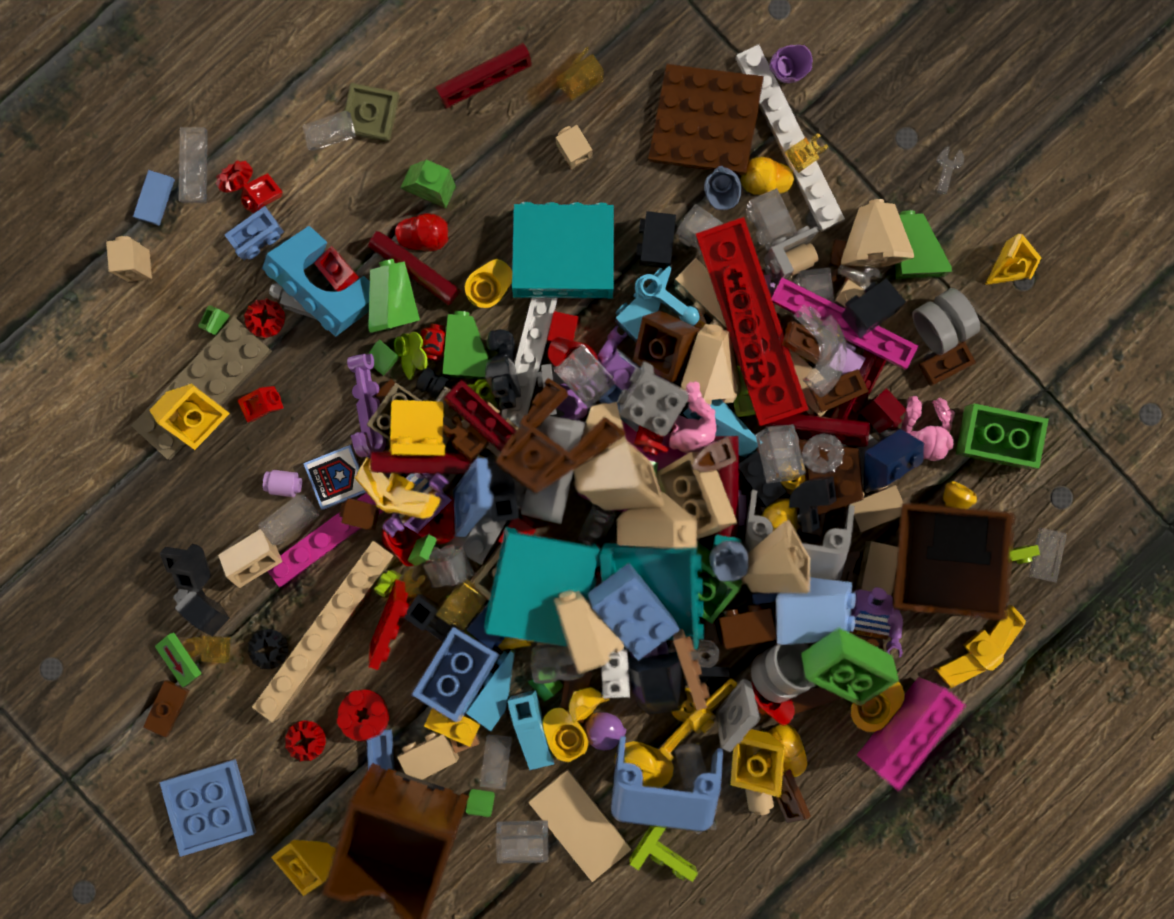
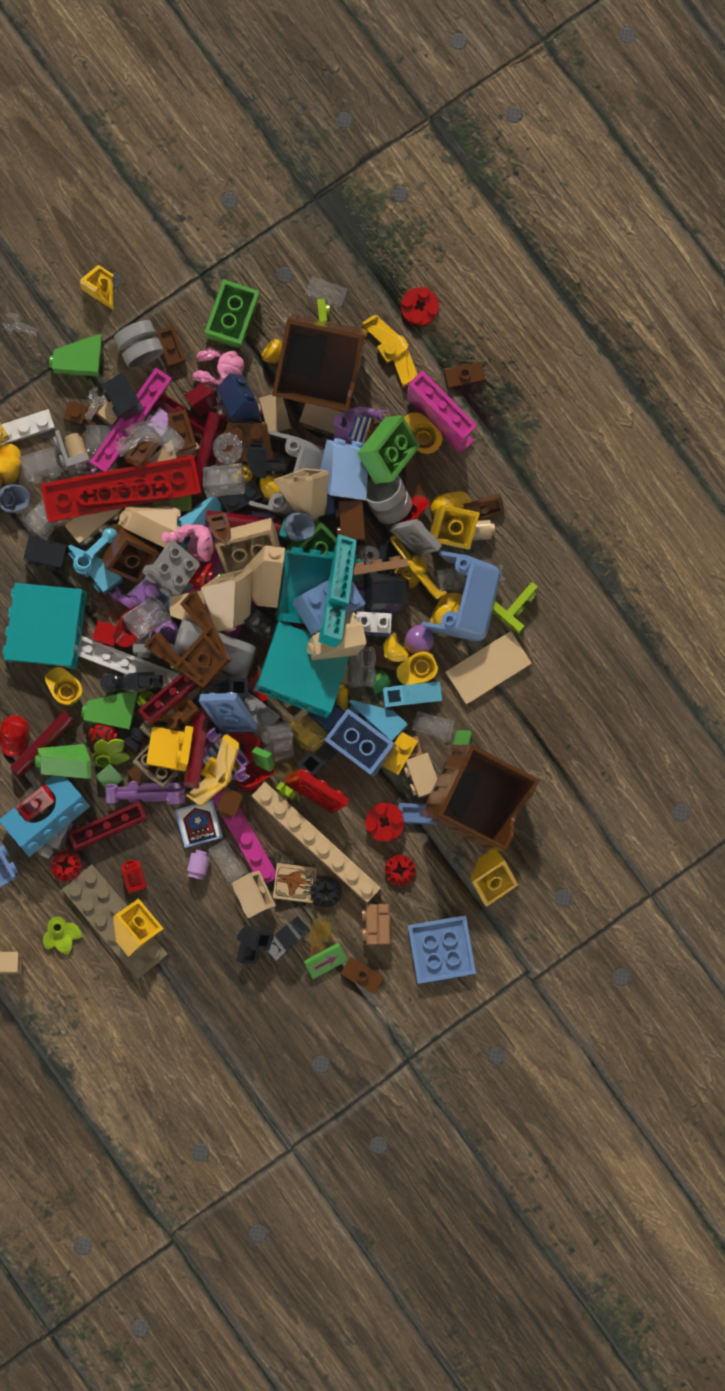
camera: 85 degrees left, 5 degrees down
bright green slope [198,305,229,335] -> none
clear brick [496,821,549,863] -> none
tan slope [841,199,914,268] -> none
none -> lime plate [43,917,82,954]
none -> dark red brick [68,801,148,851]
none -> sticker [273,863,317,903]
none -> teal slope [318,534,357,648]
none -> medium nougat brick [362,904,390,945]
none -> red plate [401,287,439,326]
none -> reddish brown plate [444,361,486,389]

